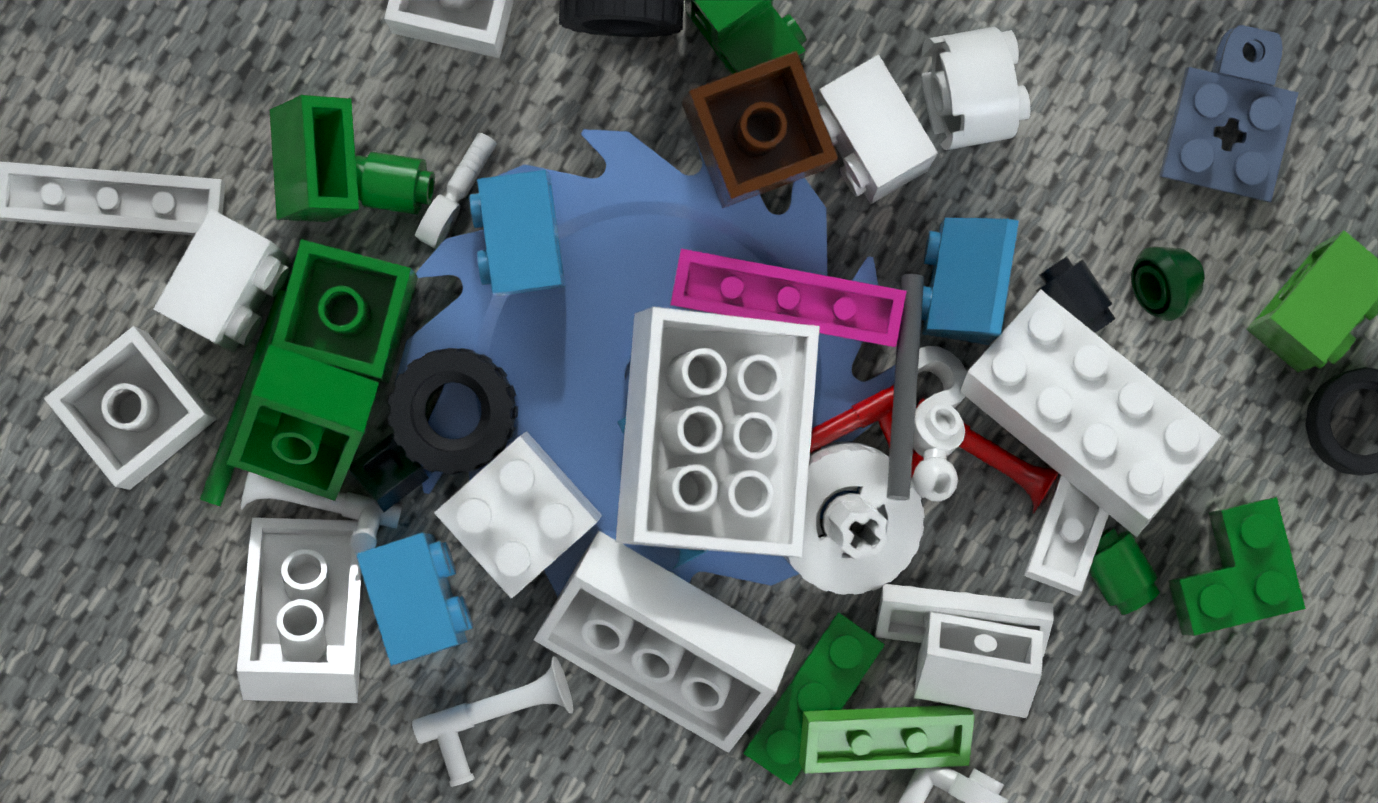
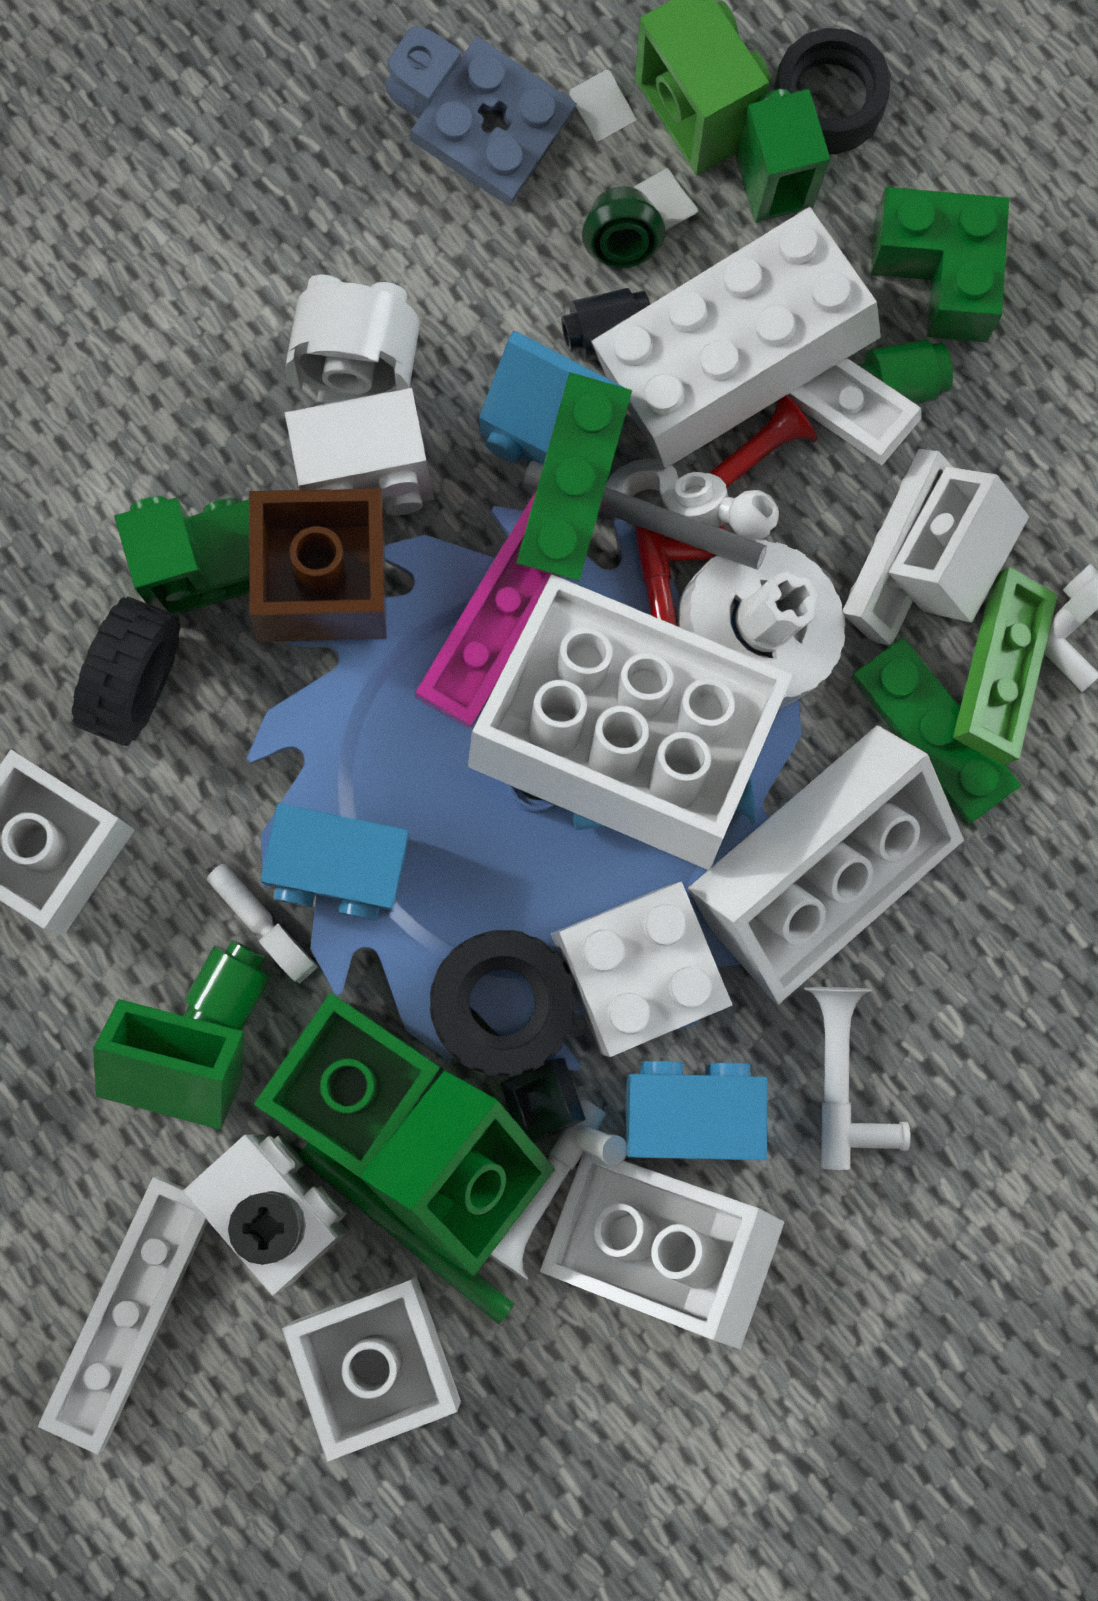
camera: 70 degrees left, 5 degrees down
none -> pearl dark grey wheel [228,1191,306,1265]
none -> green plate [516,372,632,582]
none -> white sticker [569,70,698,231]
none -> green brick [736,89,830,223]

